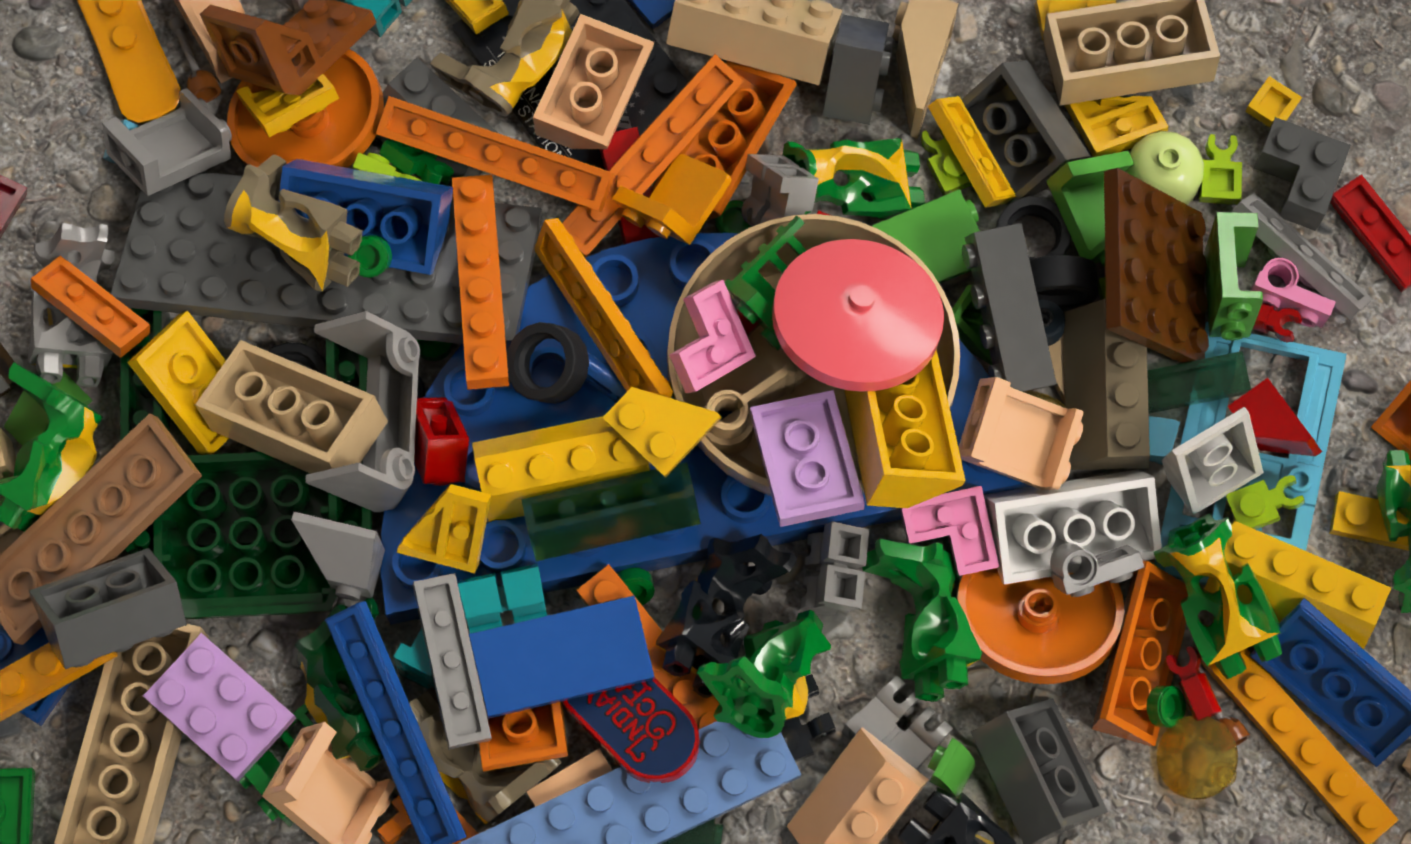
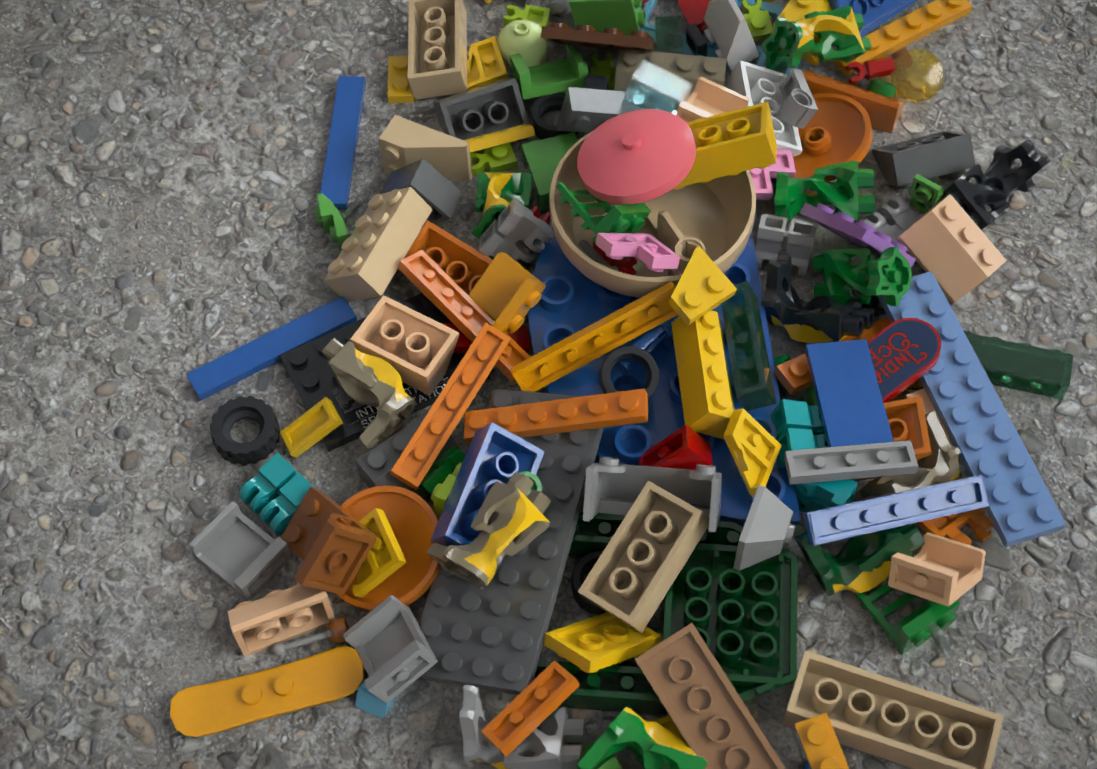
camera: 80 degrees left, 15 degrees down
dark grey slope [29,548,187,669] -> none
lavender plate [143,633,296,782] -> none
lavender plate [750,390,865,527] -> none
none -> clear light blue brick [624,60,693,115]
none -> black tile [686,23,708,57]
none -> medium lavender plate [800,203,916,268]

